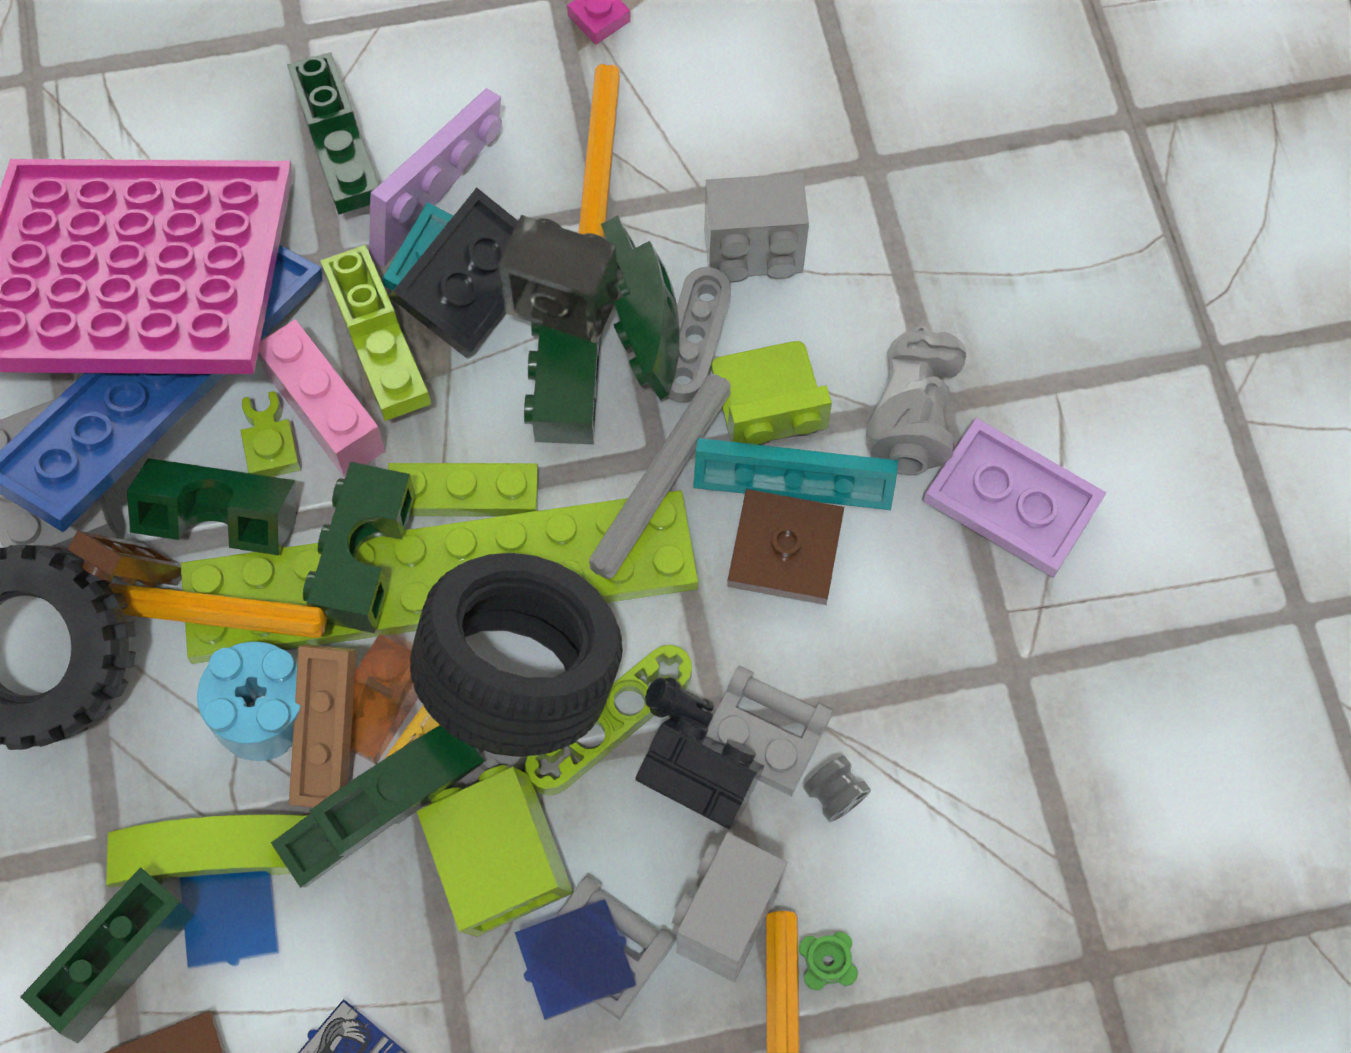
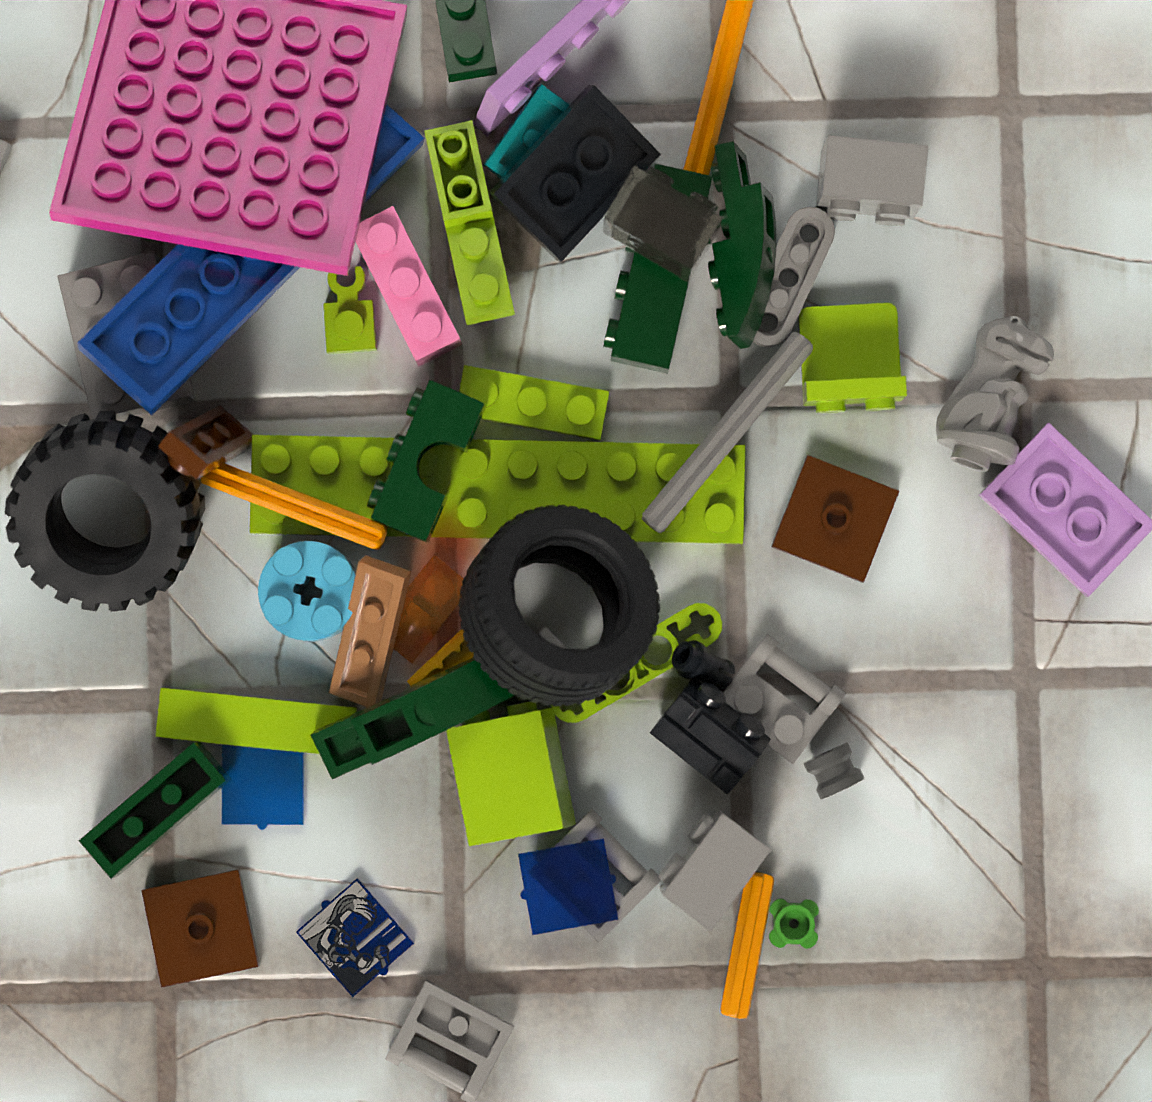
camera: 15 degrees right, 20 degrees up
dark green arch [127,458,296,556] -> none
teal plate [693,438,898,510] -> none

